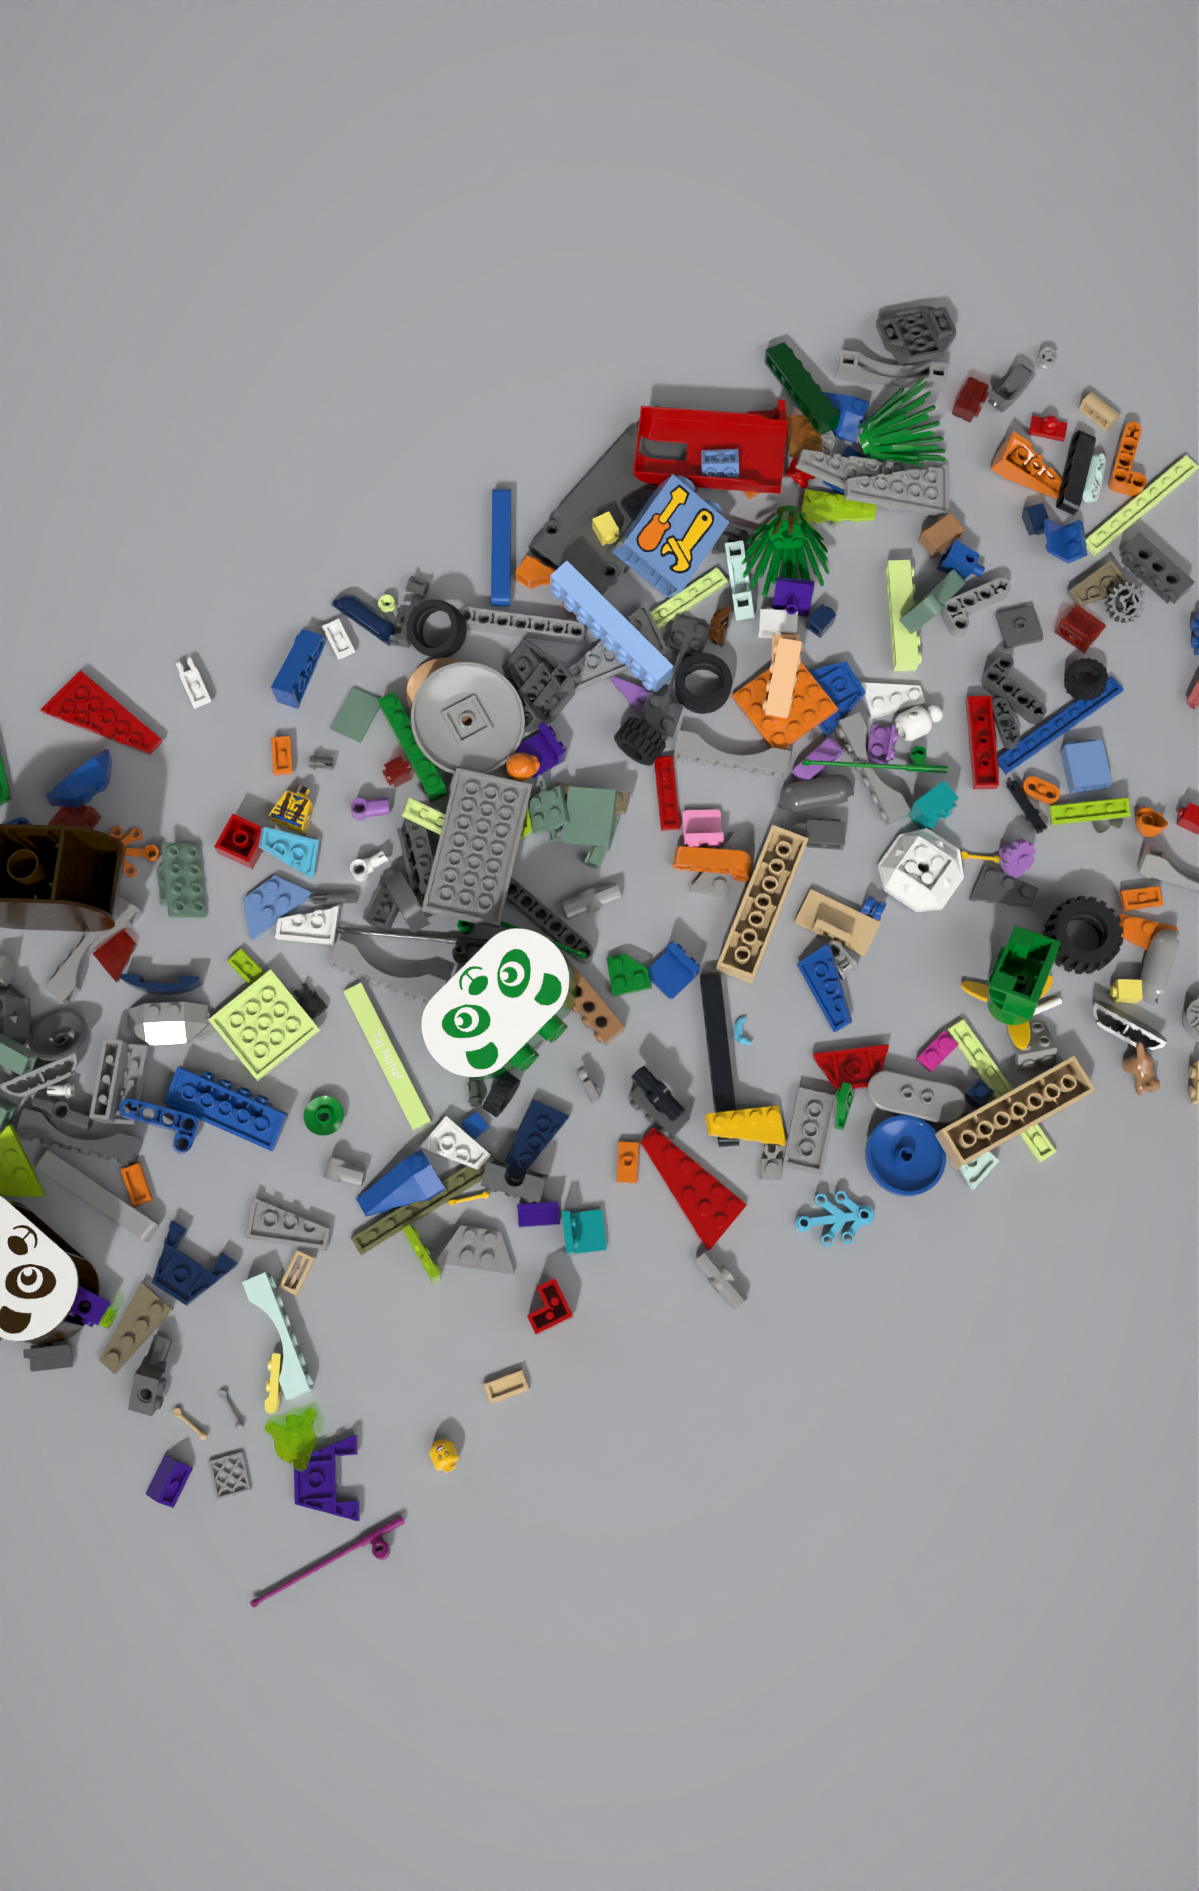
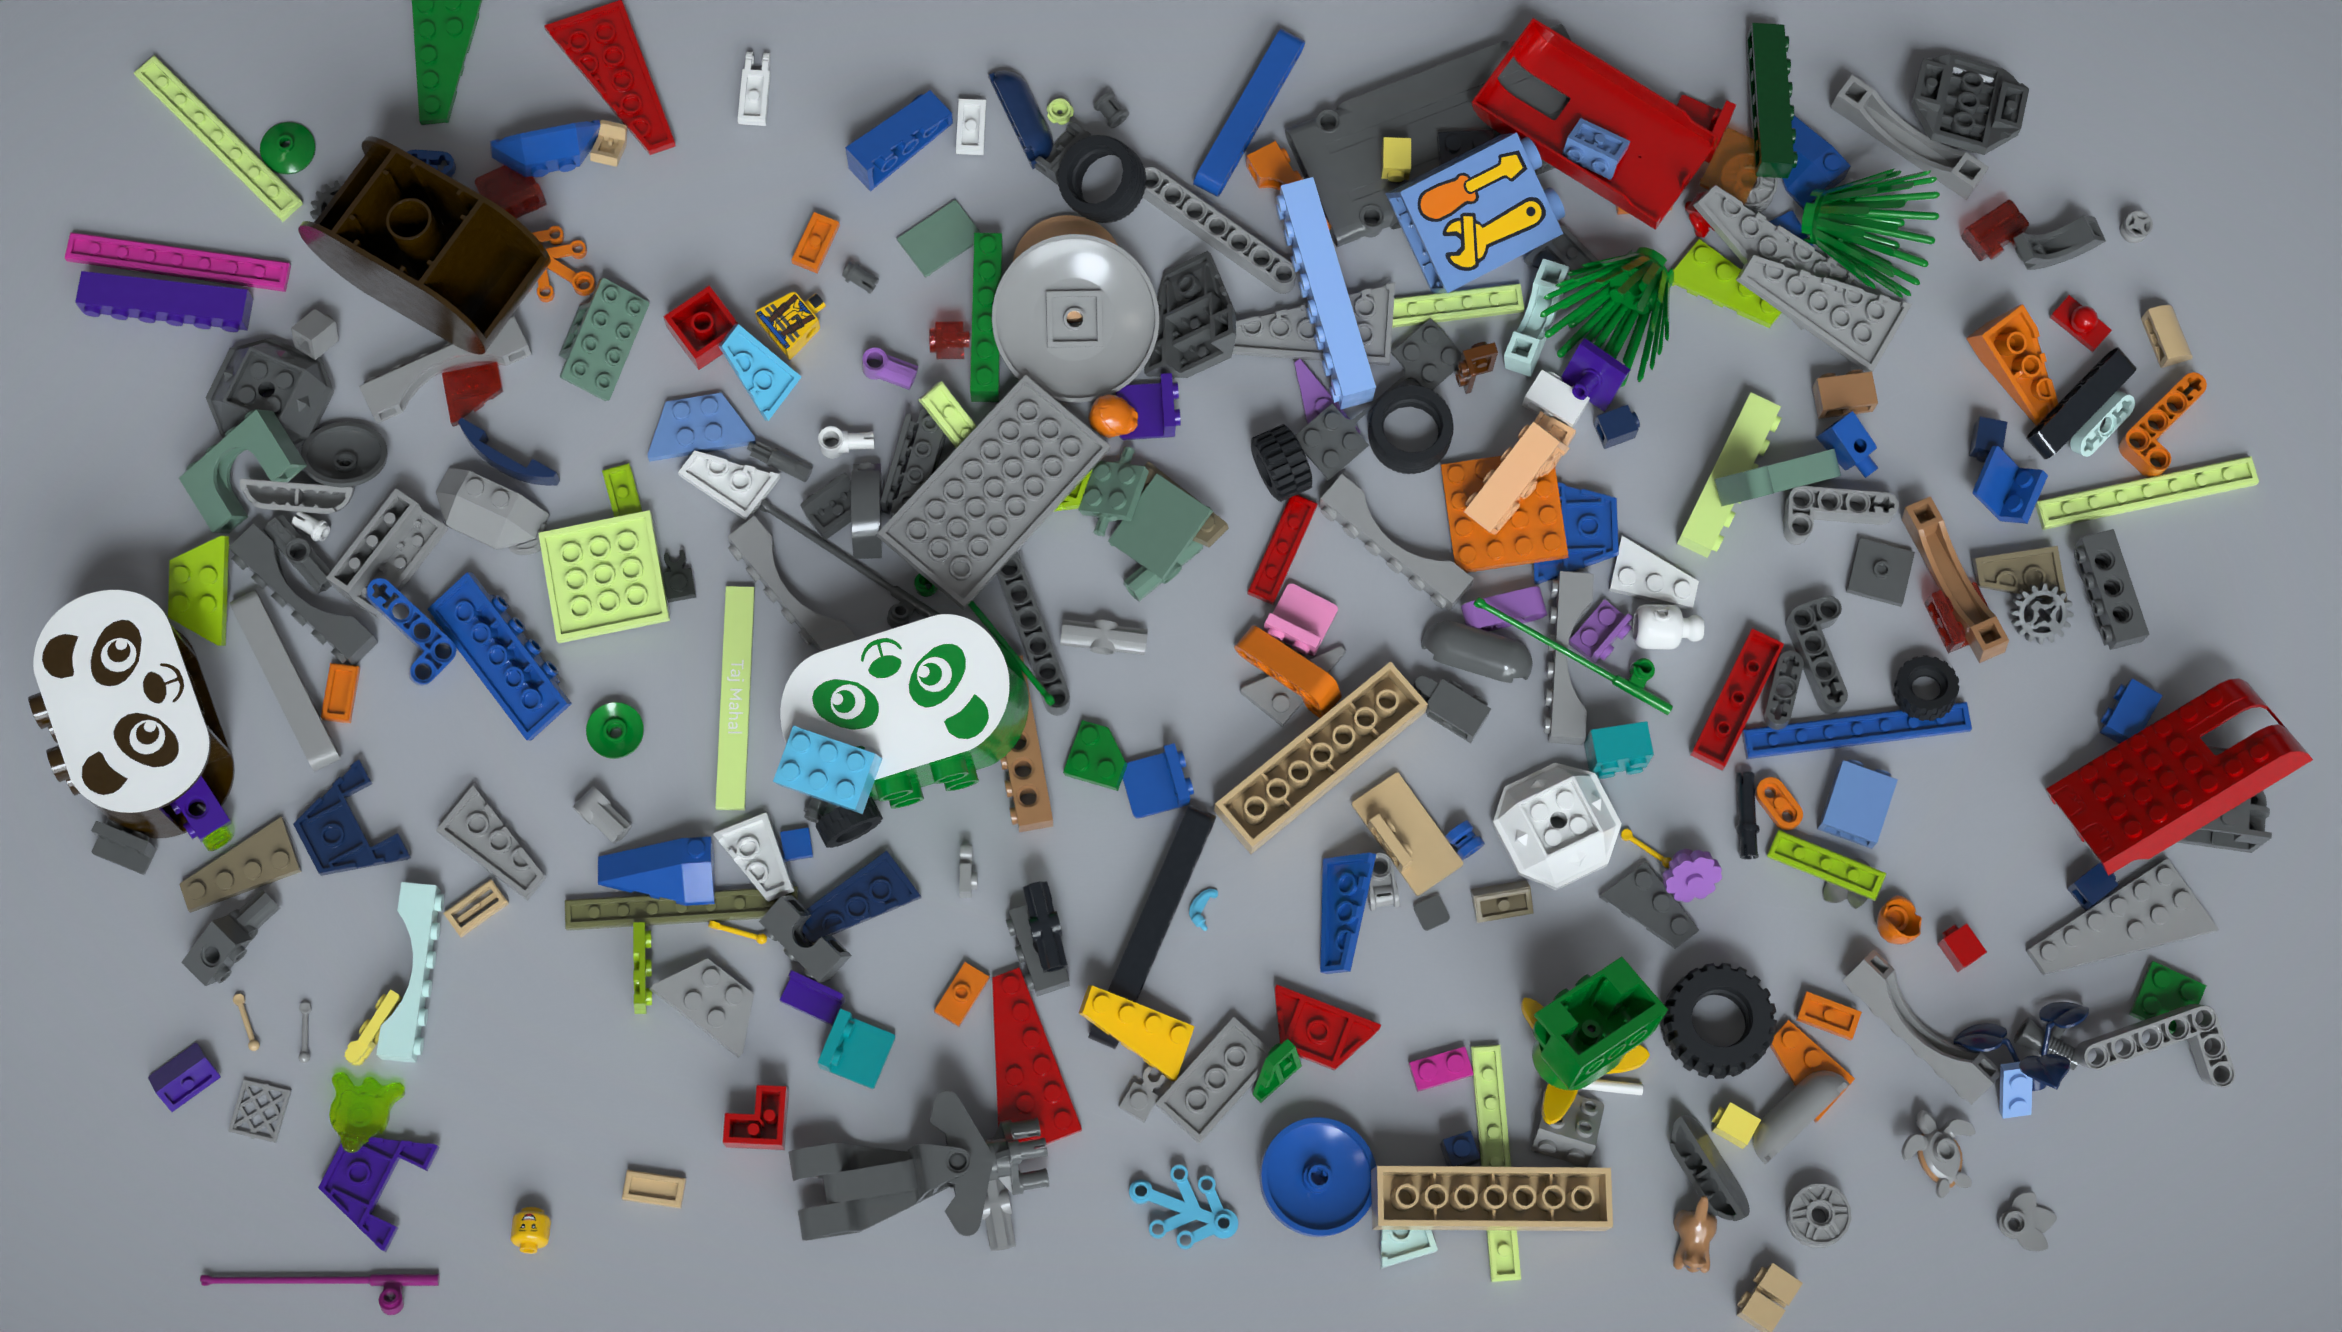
camera: 25 degrees right, 0 degrees up
light grey piece [867,1070,967,1124] -> none
none -> tan bracket [590,120,627,167]
none -> medium azure brick [773,726,883,814]
none -> dark grey piece [788,1091,1049,1241]
none -> dark grey piece [1414,895,1450,931]
none -> dark tan slope [1471,880,1534,923]
none -> medium nougat arch [1902,496,2009,663]

